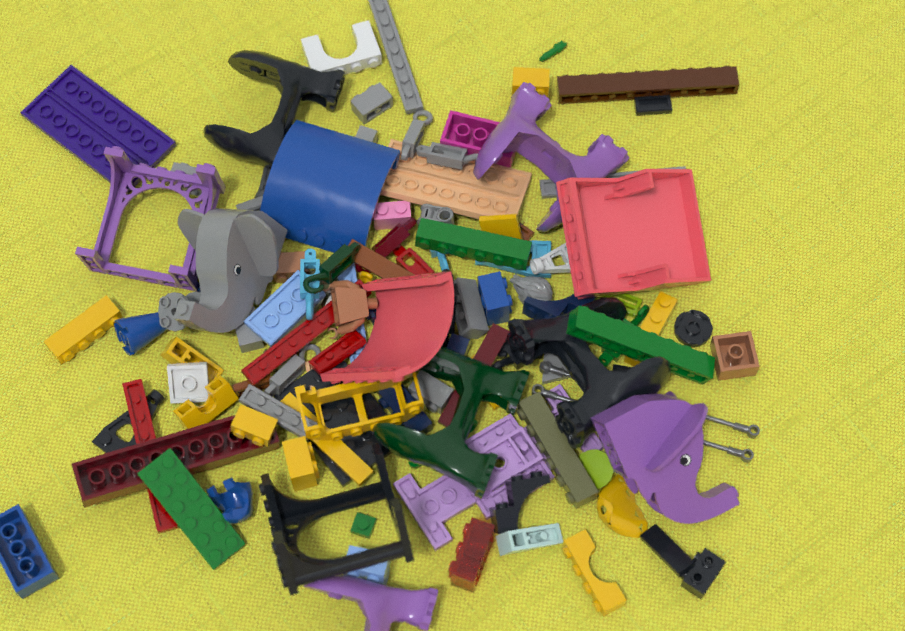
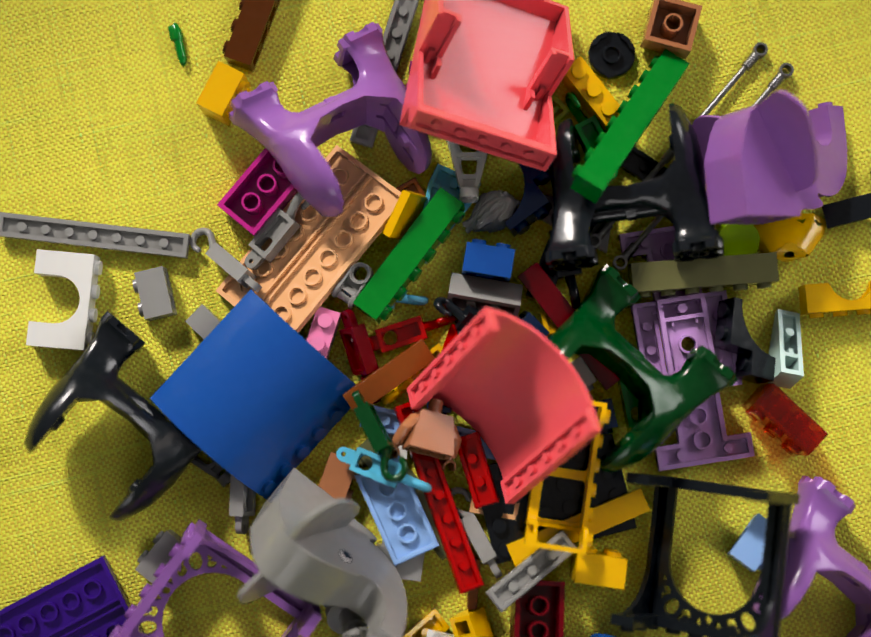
camera: 70 degrees left, 20 degrees up
yellow brick [231,405,278,447] -> none
green plate [350,512,376,539] -> none

